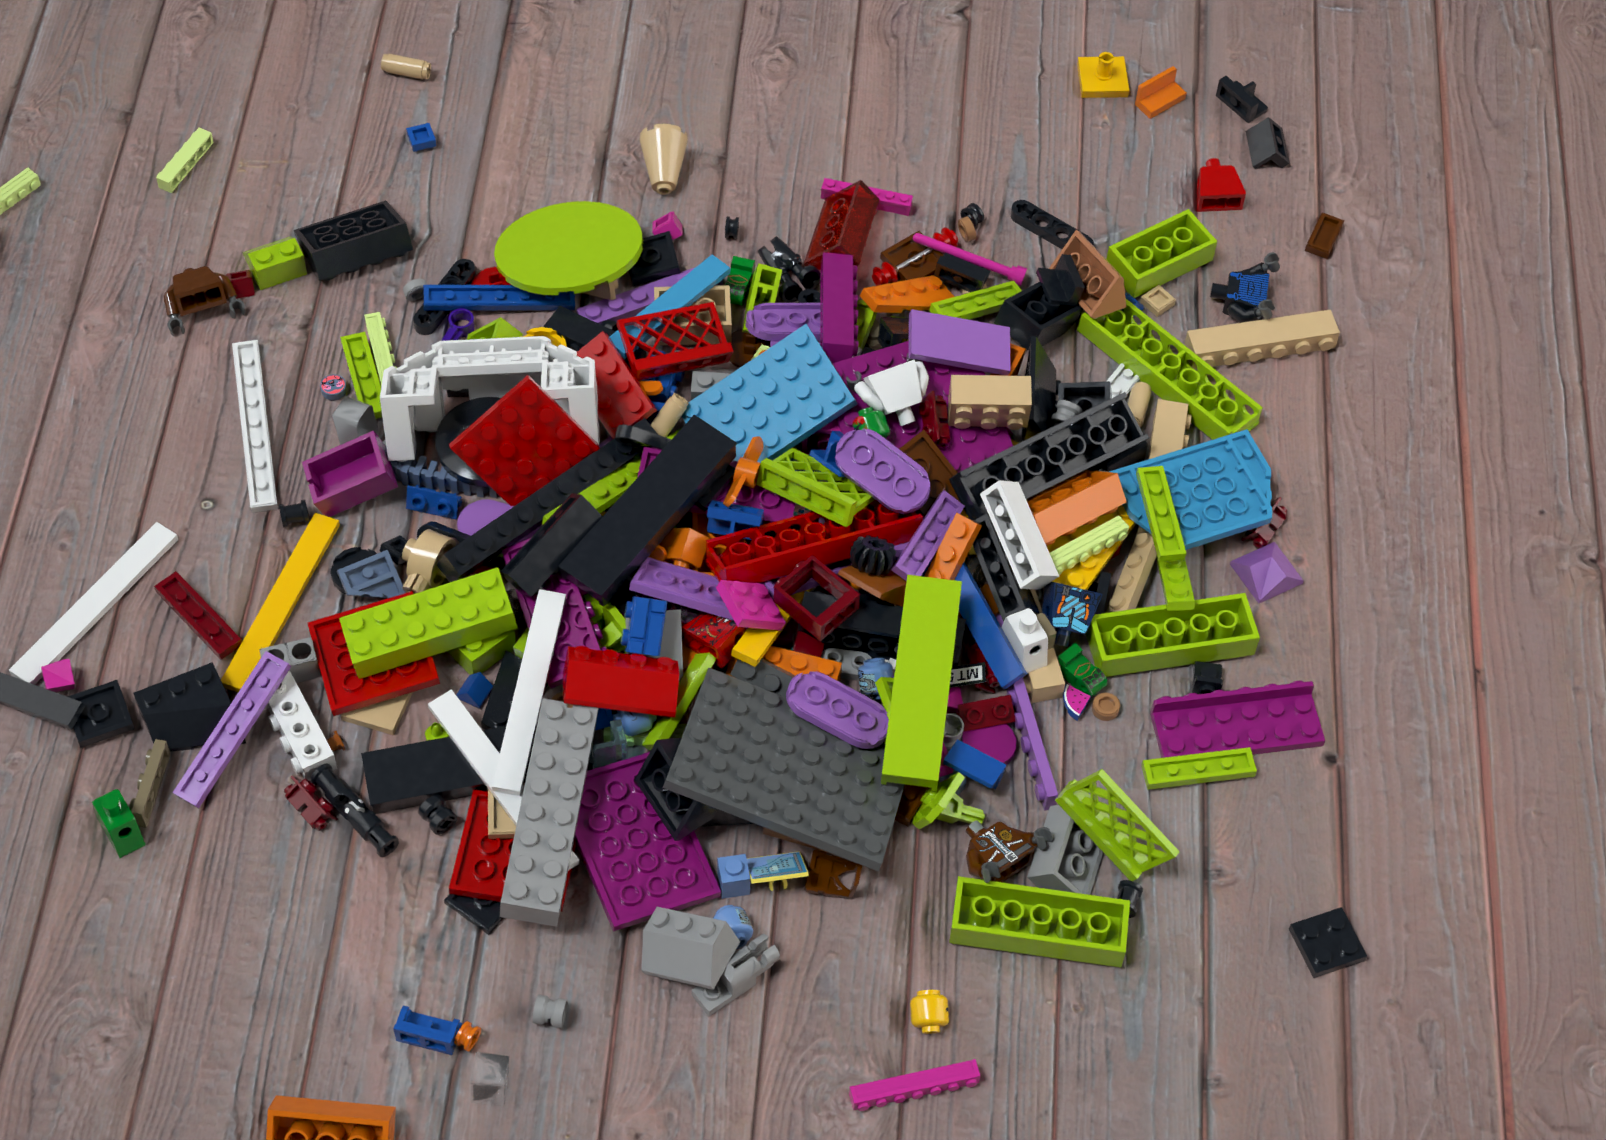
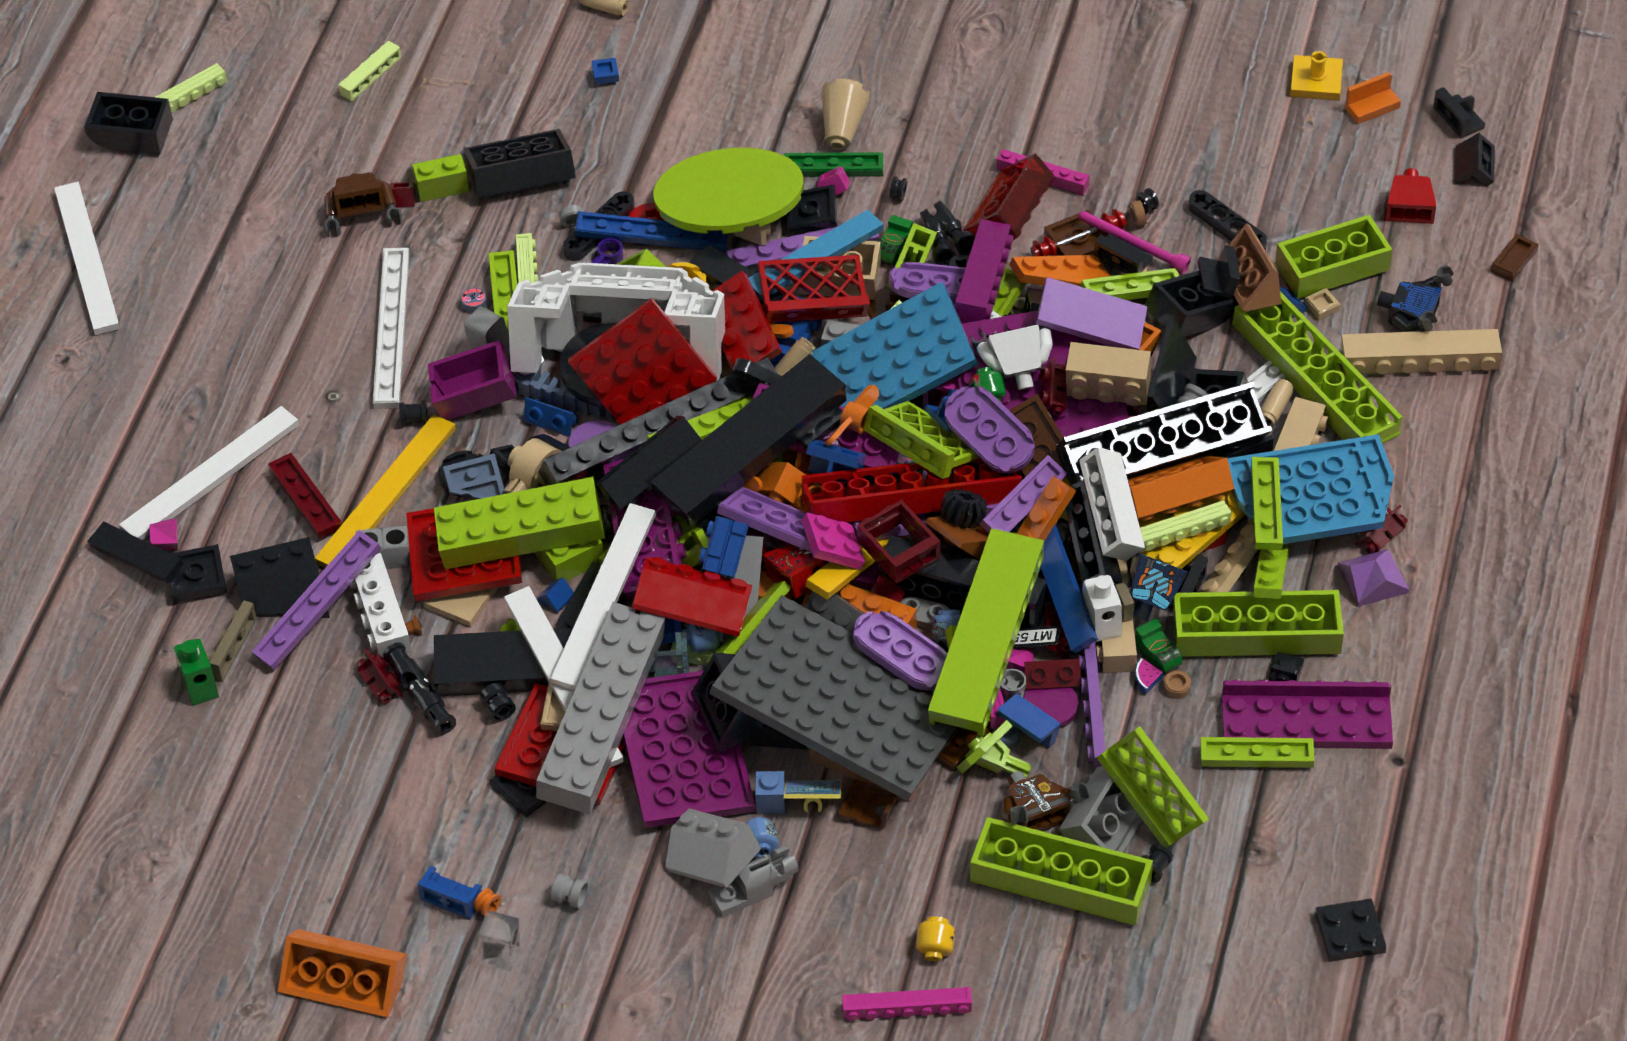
camera: 15 degrees right, 5 degrees down
none -> green tile [784,152,883,177]

